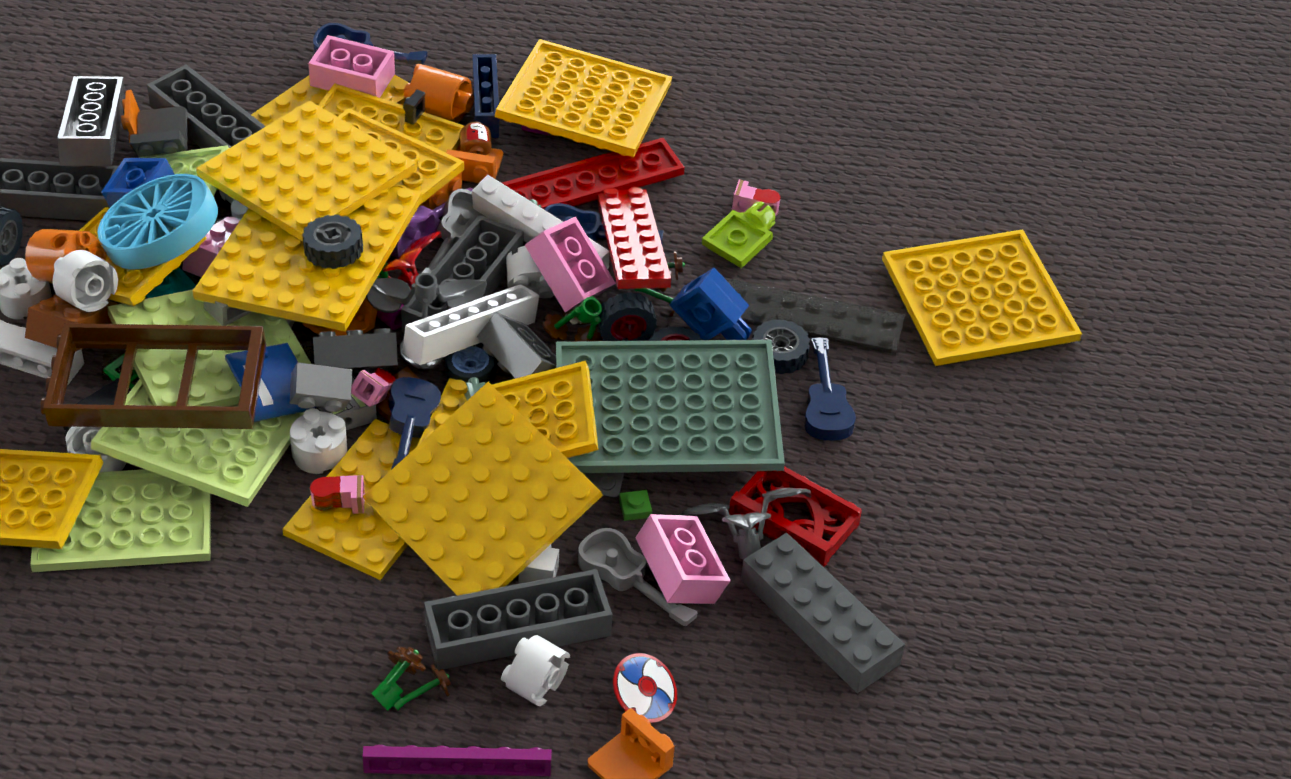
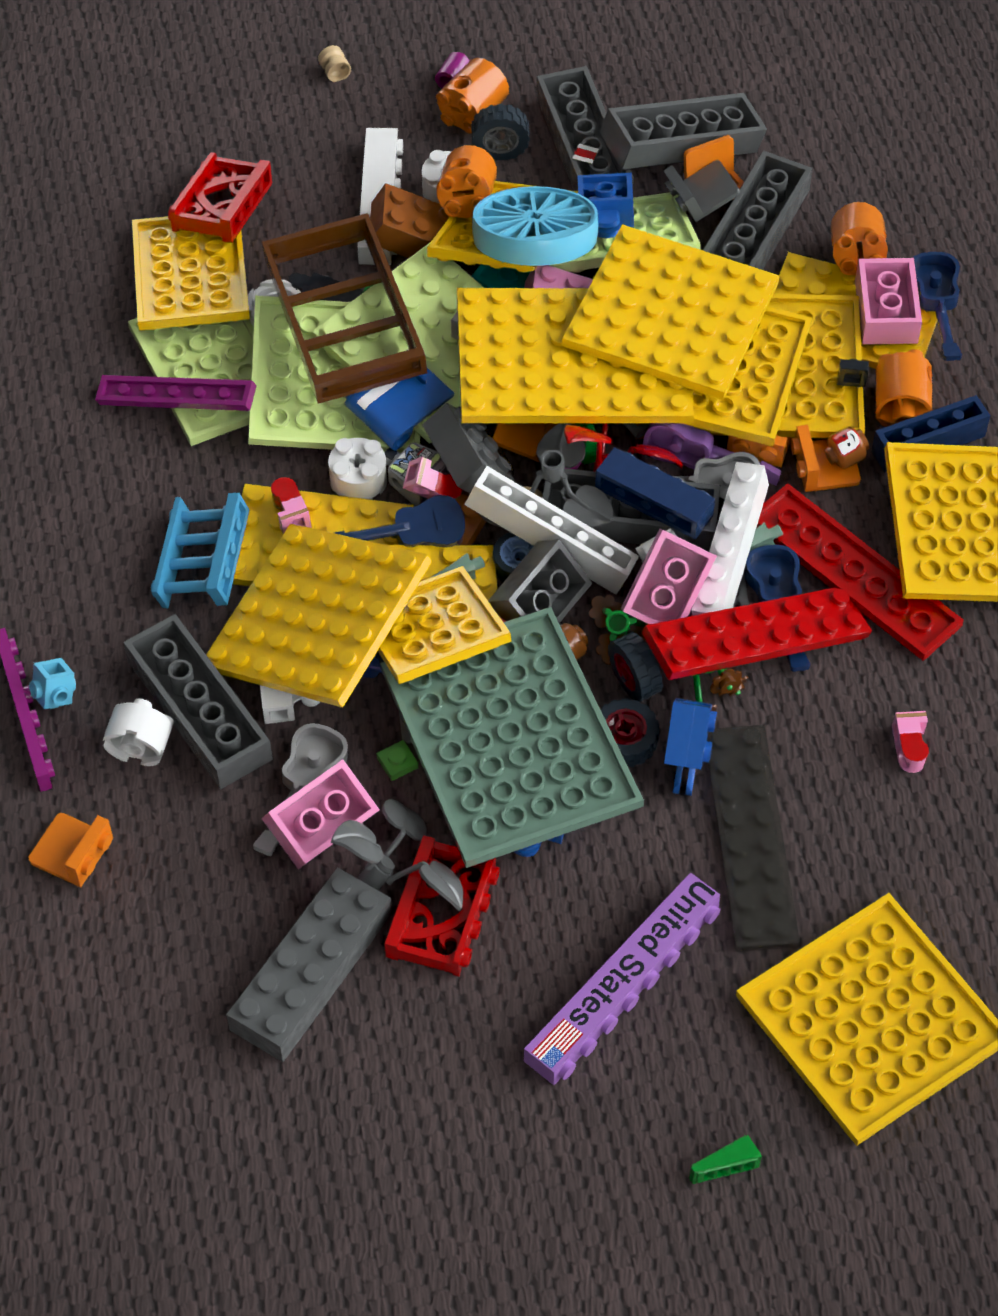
camera: 75 degrees right, 10 degrees up
white brick [53,250,118,312] -> none
light grey brick [290,362,352,412] -> none
black wheel [303,215,363,269] -> none
plant [371,646,451,711] -> none
shield [613,653,677,723] -> none
lime plate [702,202,776,268] -> none
black wheel [752,319,810,374] -> none
dark blue piece [804,338,856,441] -> none
none -> medium azure brick [29,658,76,709]
none -> magenta plate [95,375,257,411]
none -> dark azure fence [151,493,250,609]
none -> medium lavender brick [524,873,720,1085]
none -> sticker [572,144,599,164]
none -> dark blue brick [595,447,715,539]
none -> green slope [689,1135,762,1184]
none -> orange cylinder [831,202,888,275]

